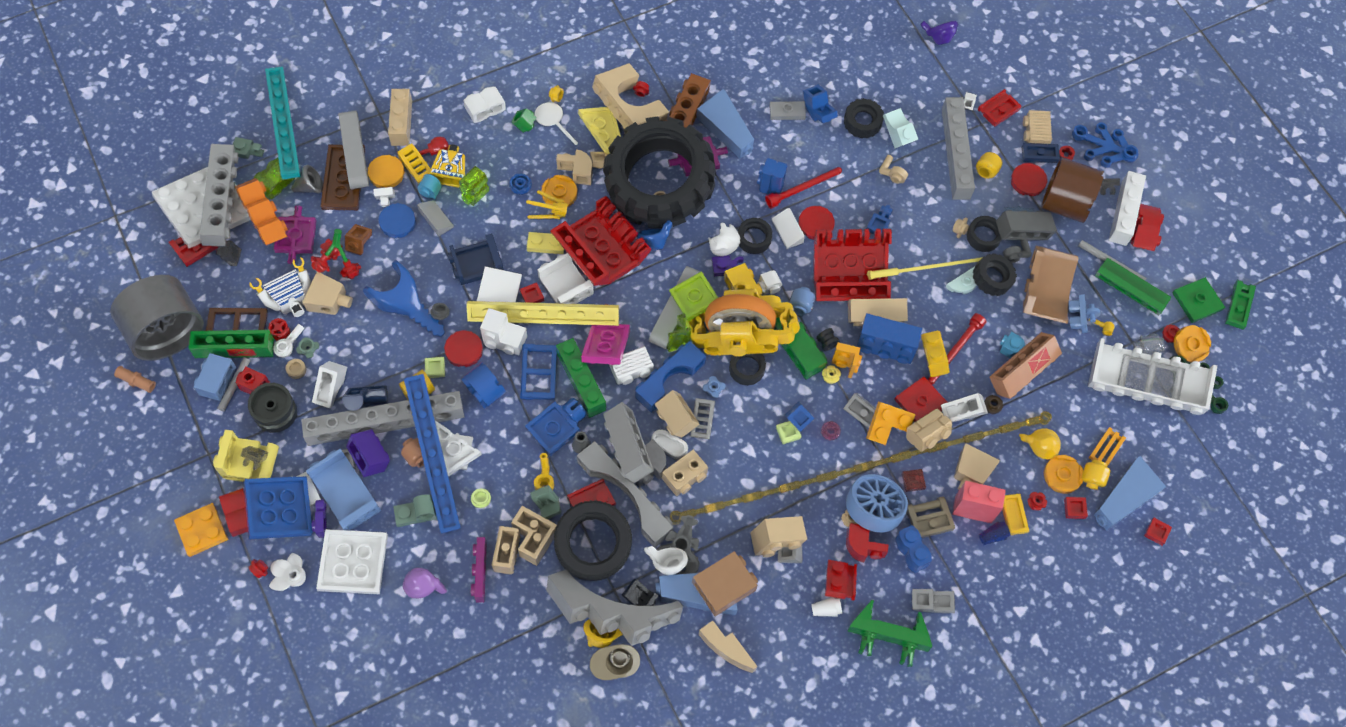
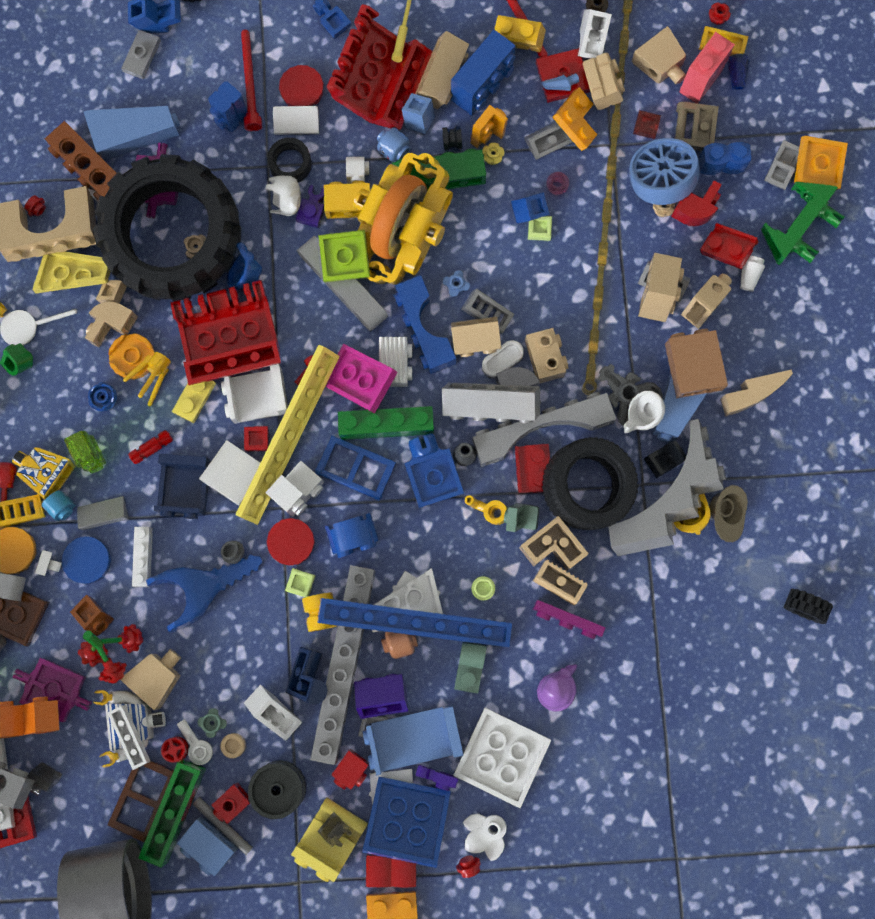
camera: 60 degrees left, 15 degrees up
clear neon green panel [667,313,691,352] -> none
black tyre [729,353,766,386] -> none
none -> white piece [108,705,151,770]
none -> red axle [128,430,173,464]
none -> white piece [132,527,153,587]
none -> red brick [331,749,369,790]
none -> medium blue panel [402,93,435,134]
none -> medium blue bar [541,73,579,91]
none -> tan torso [681,273,732,329]
none -> light orange plate [794,136,848,190]

